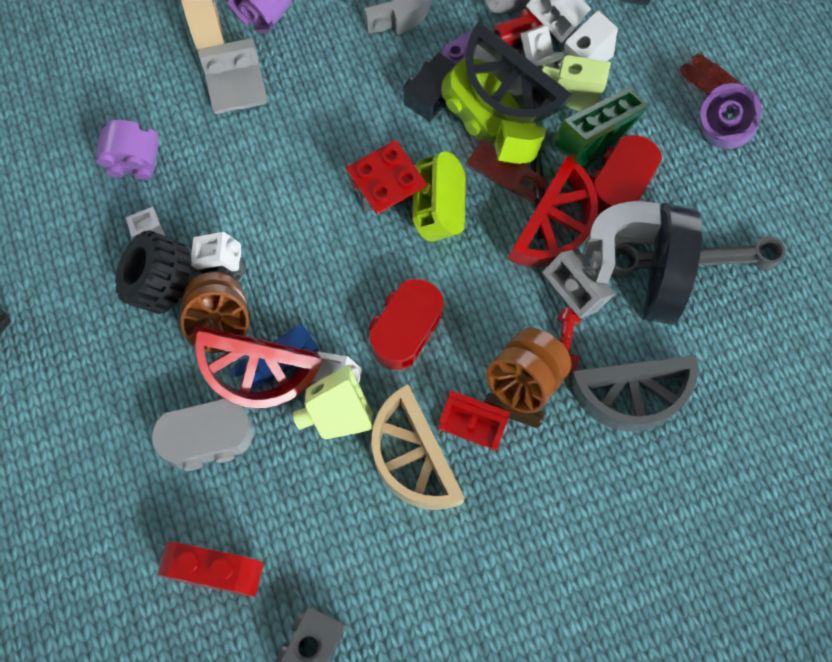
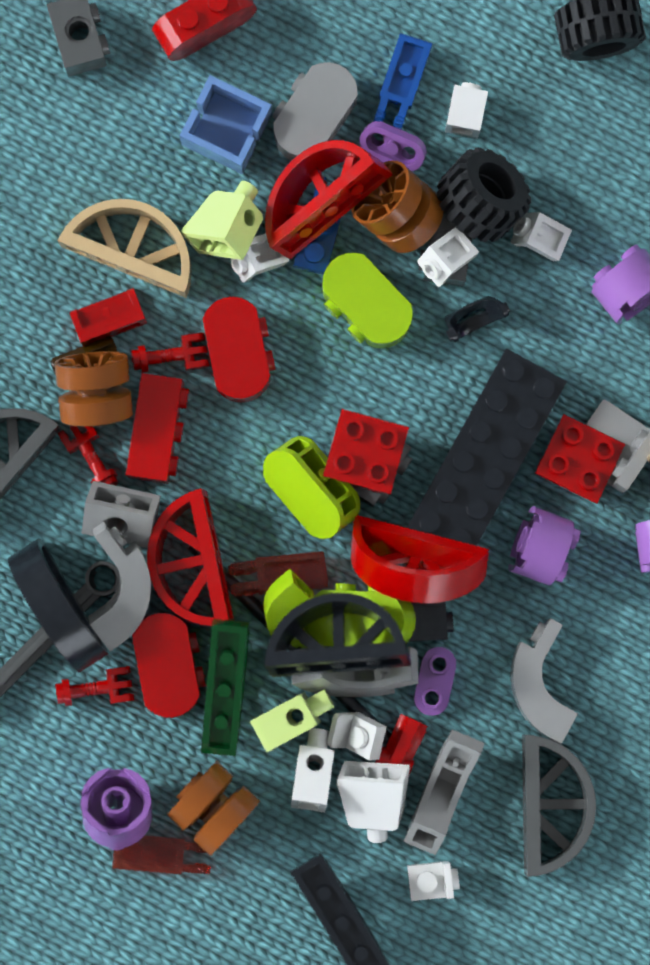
camera: 135 degrees right, 15 degrees up
none -> red hinge [55,666,134,707]
none -> red brick [126,373,189,484]
none -> red hinge [131,333,210,373]
none -> dark orange wheel [167,761,260,856]
none -> medium blue piece [179,75,272,174]
none -> lime brick [322,253,413,348]
none -> red window [351,515,489,603]
none -> medium lavender plate [359,121,427,171]
none -> blue hinge [373,33,432,130]
none -> black brick [407,348,567,546]
none -> black helmet [444,296,510,342]
none -> white brick [445,82,488,139]
none -> medium lavender brick [508,506,581,586]
none -> red hinge [535,414,625,504]

